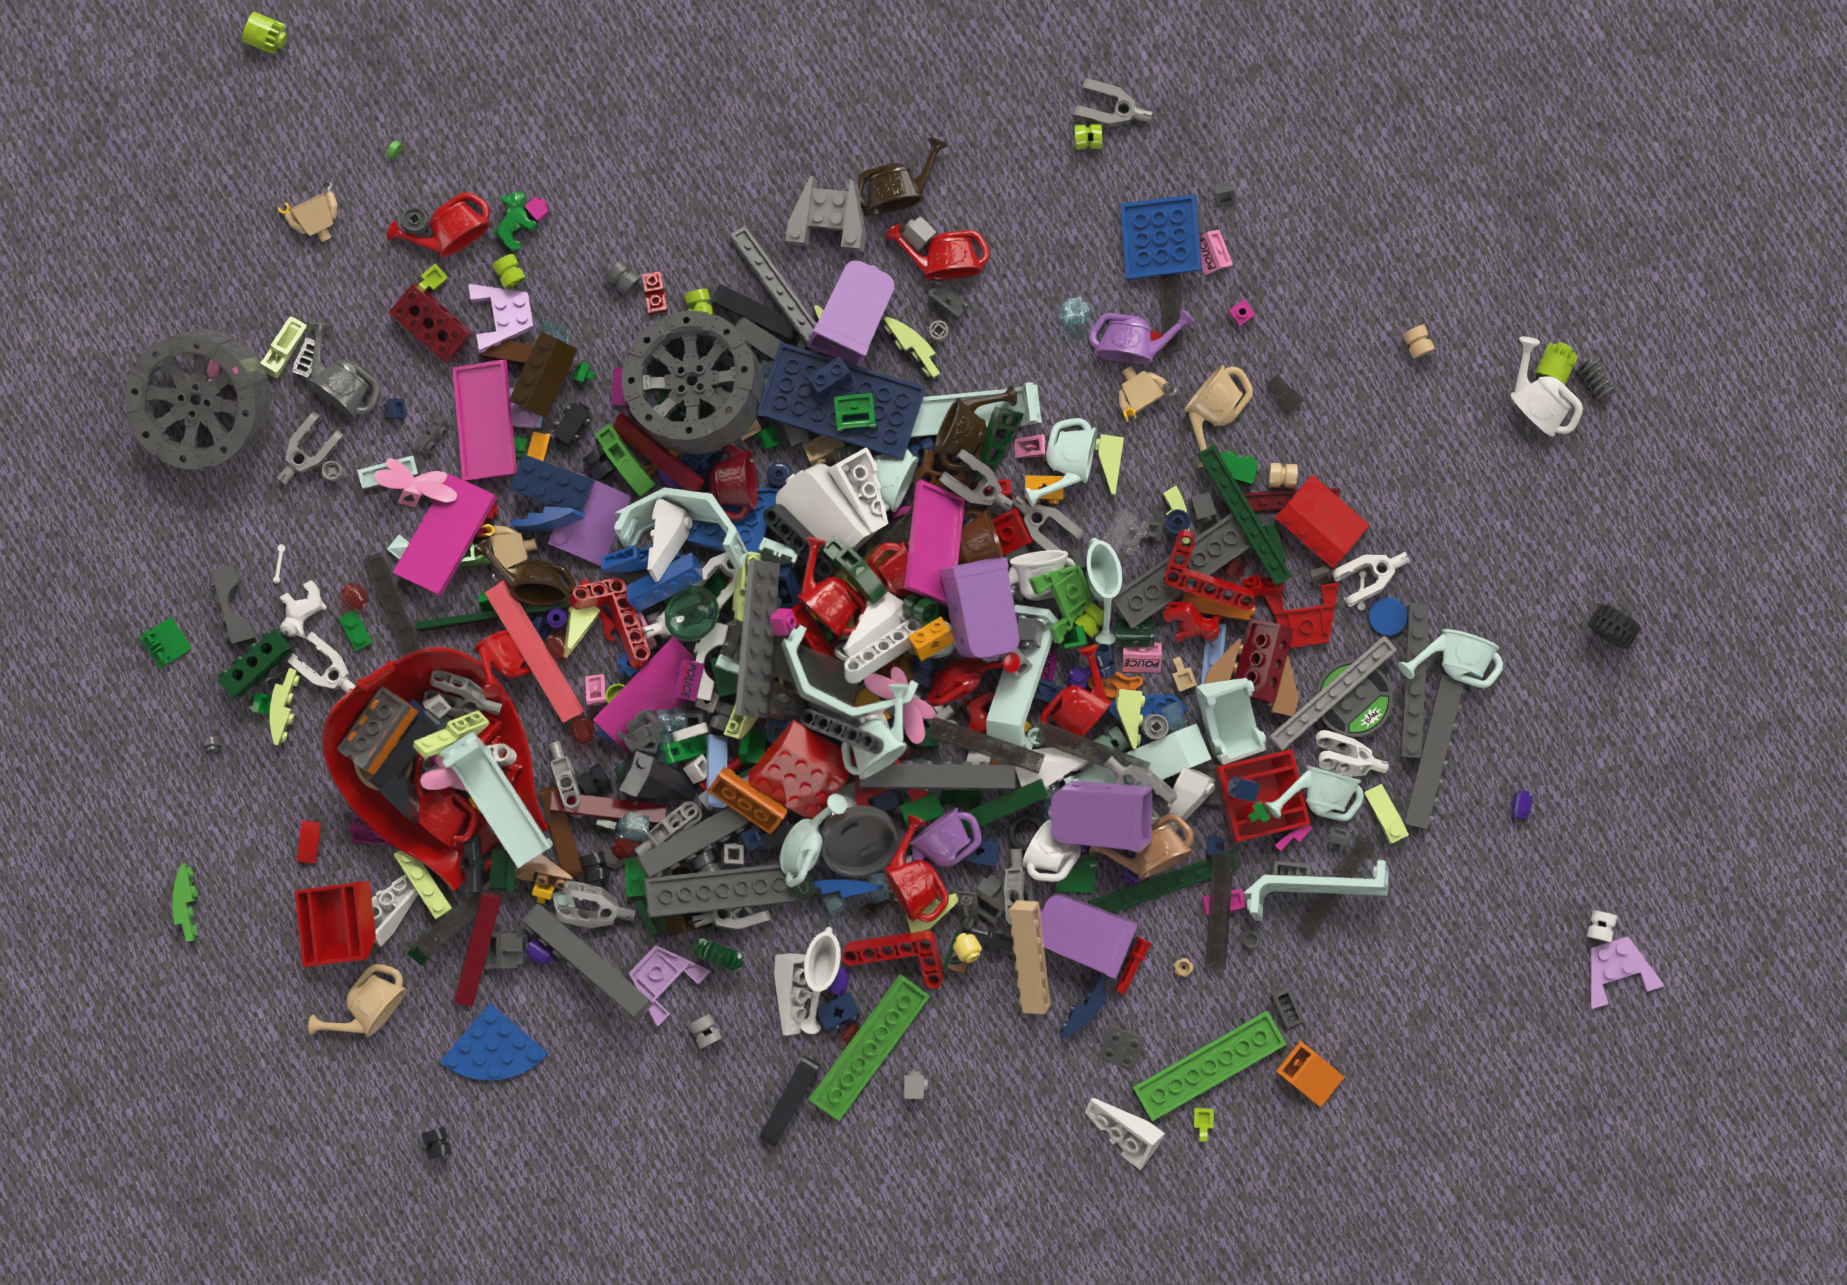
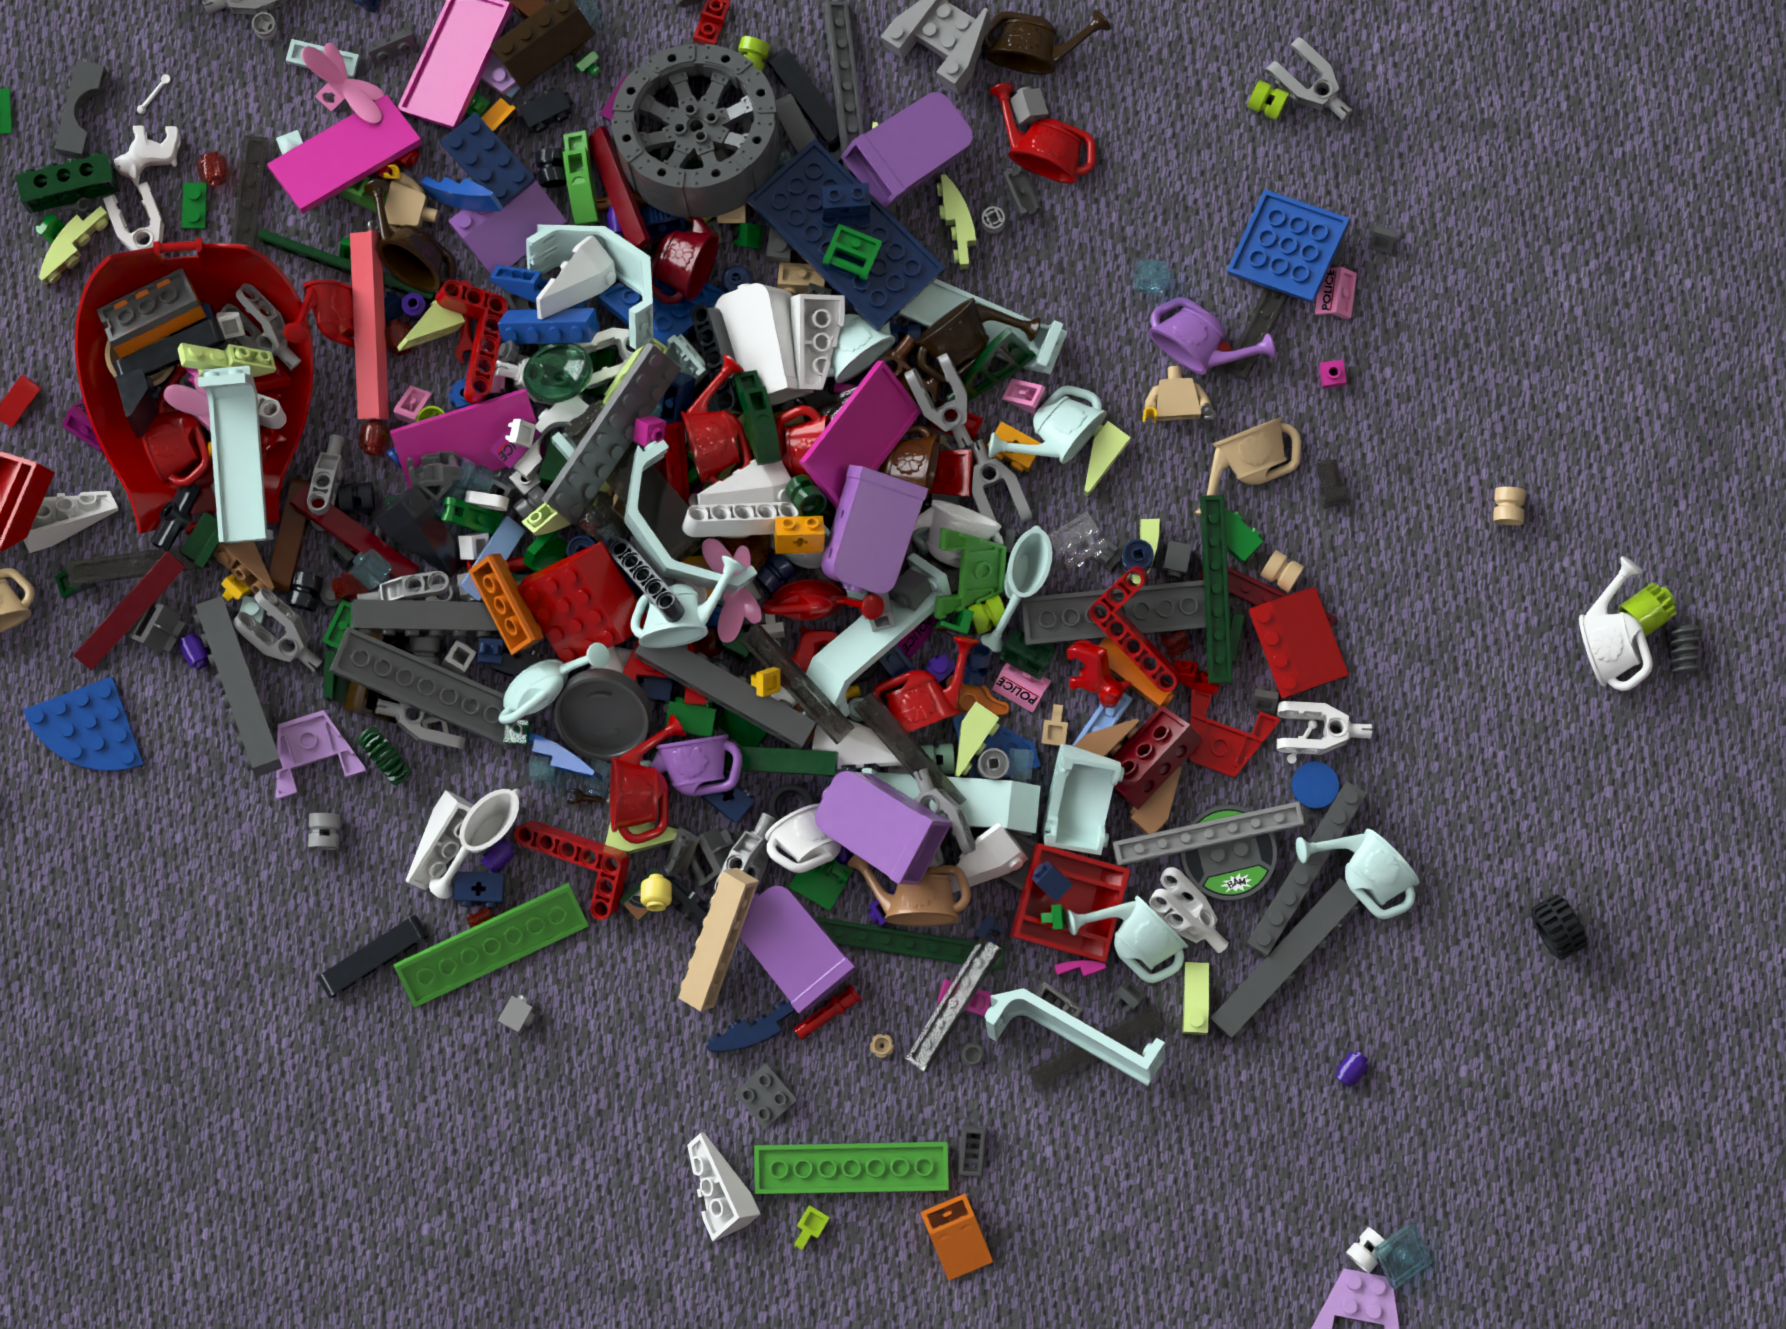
camera: 25 degrees right, 5 degrees down
yellowish green arch [394,850,452,921] -> none
none -> dark grey plate [498,340,519,363]
none -> white tile [506,419,536,448]
none -> yellow tile [751,667,780,697]
none -> clear light blue plate [1374,1222,1432,1289]

